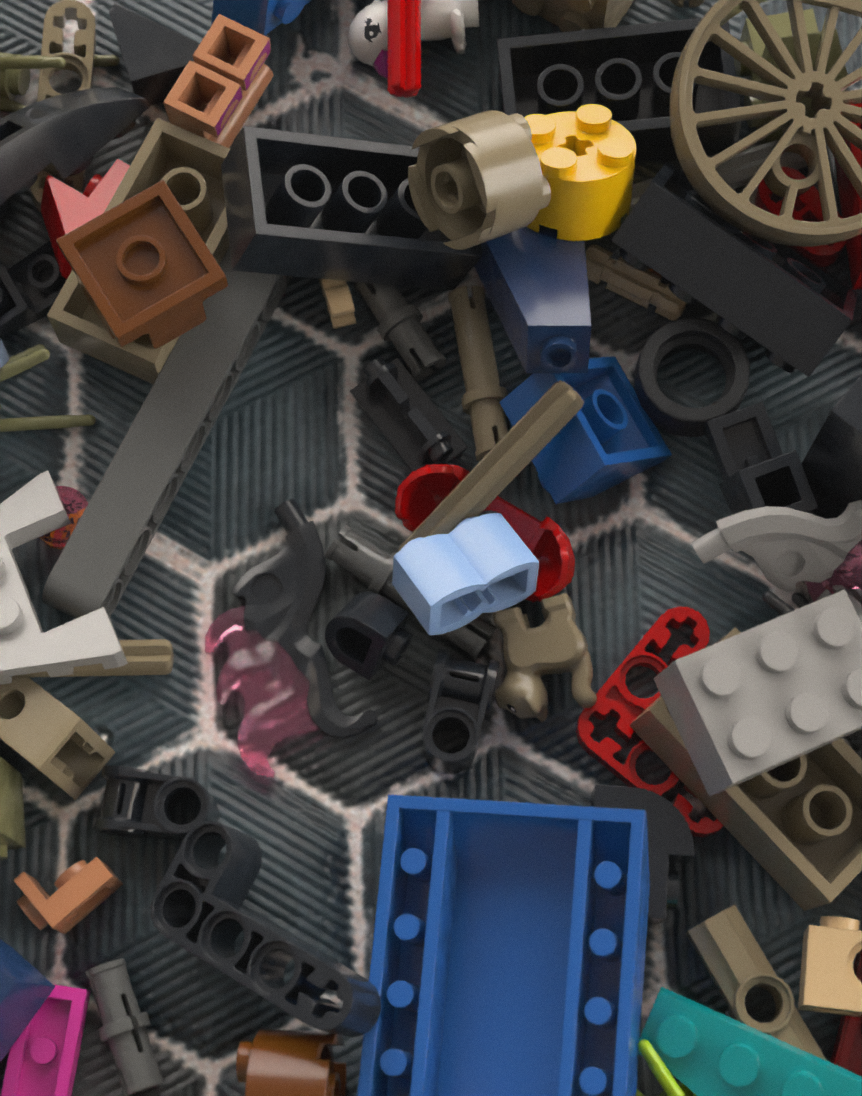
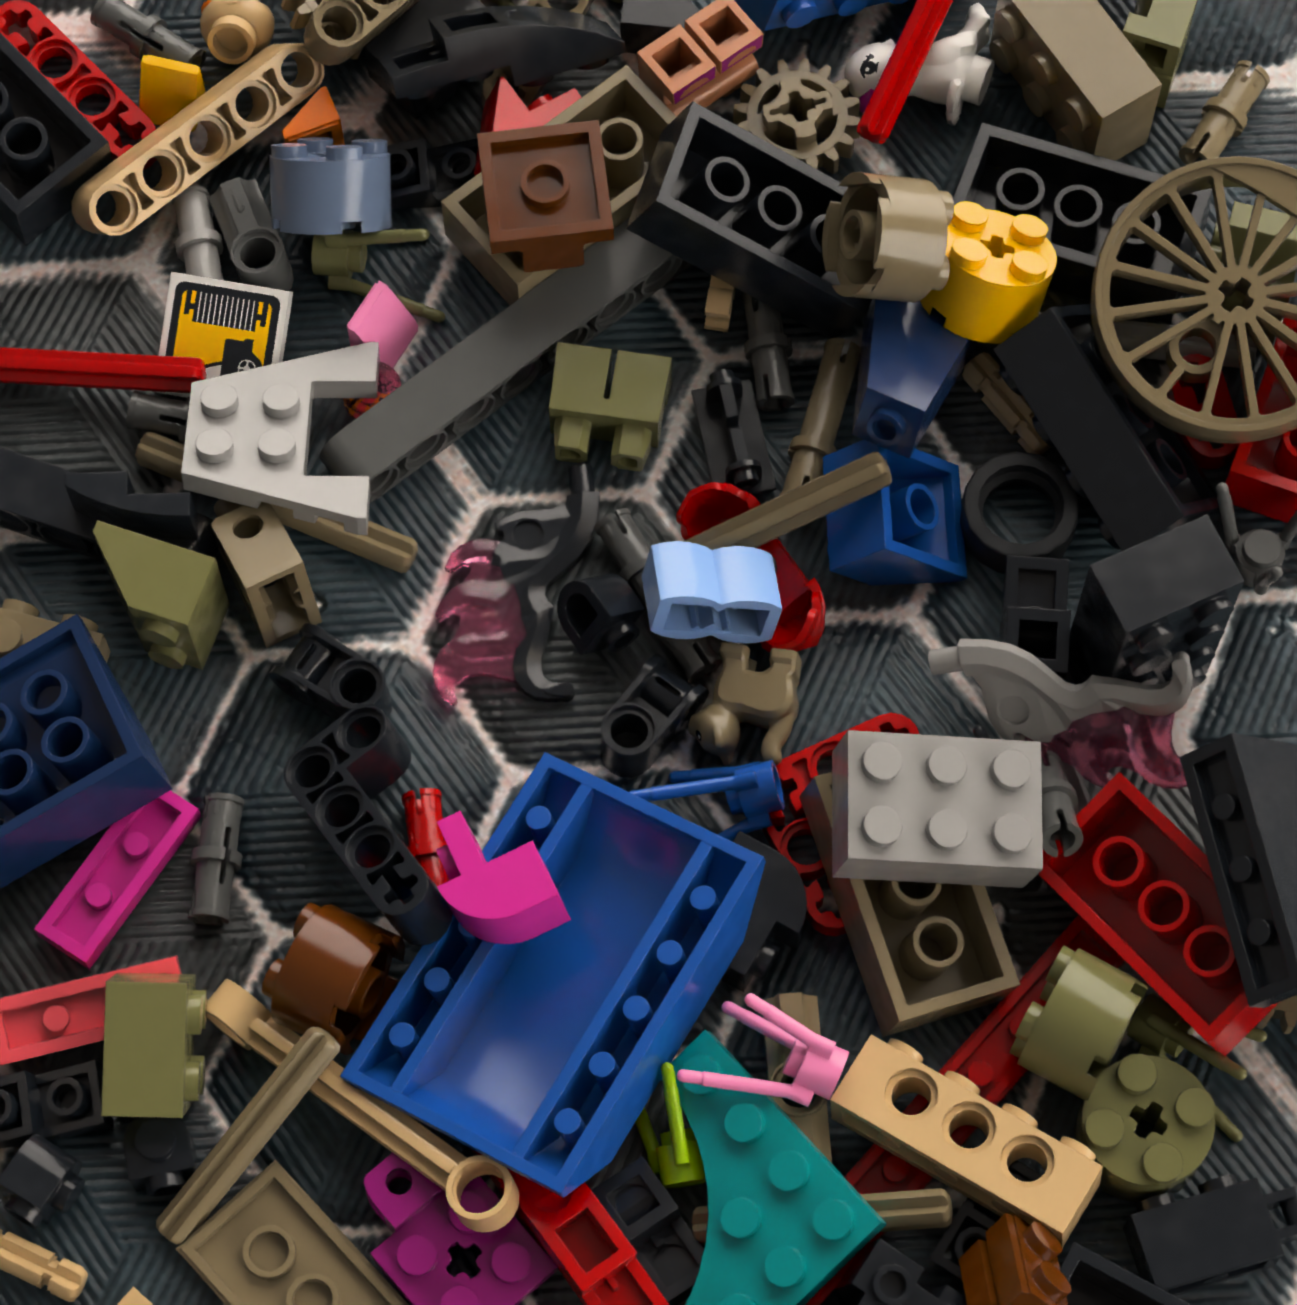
camera: 25 degrees right, 5 degrees down
nougat bracket [14,857,123,934] -> none
none -> bright pink slope [347,281,418,372]
none -> red pin [401,788,450,886]
none -> dark pink brick [436,811,571,944]
none -> olive hips [549,342,672,472]
none -> blue plant [629,760,785,842]
none -> bright pink plant [677,993,849,1107]
none -> dark tan gear [733,58,860,174]

